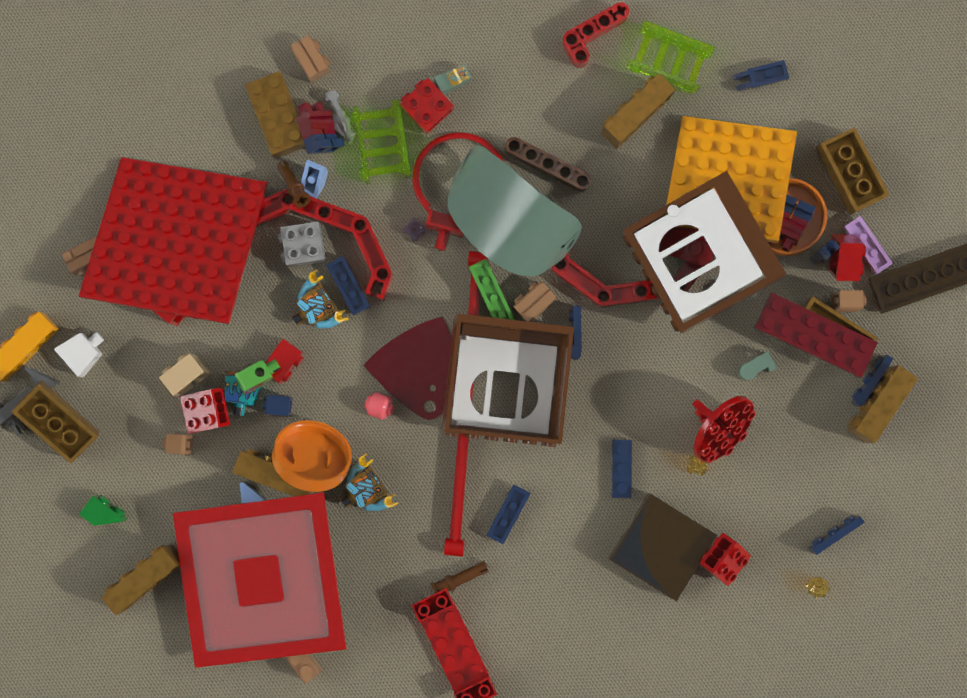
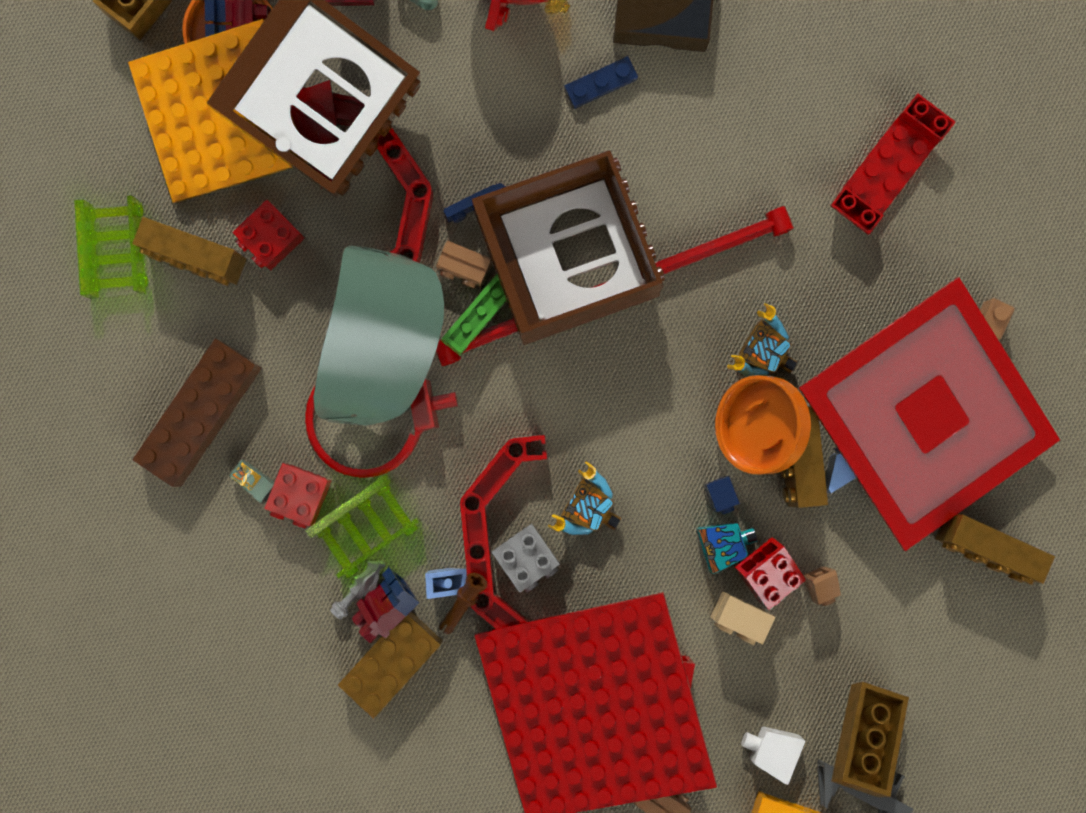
camera: 120 degrees left, 0 degrees up
green slope [79,495,128,526] -> none
bright green torso [235,359,280,395] -> none
red brick [265,339,304,384] -> none
medium nougat brick [290,35,330,82] -> none
dark blue plate [326,256,370,316] -> none
dark red piece [364,317,458,420] -> none
coral head [364,392,395,420] -> none
clear purple plate [403,218,426,241] -> none
reddish brown pin [430,561,489,593] -> none
dark blue plate [486,484,531,544] -> none
reddish brown beam [505,137,591,192] -> none
red beam [562,2,630,68] -> none
dark blue hinge [733,60,789,91] -> none
none -> reddish brown brick [132,338,262,487]
none -> red brick [232,200,305,271]

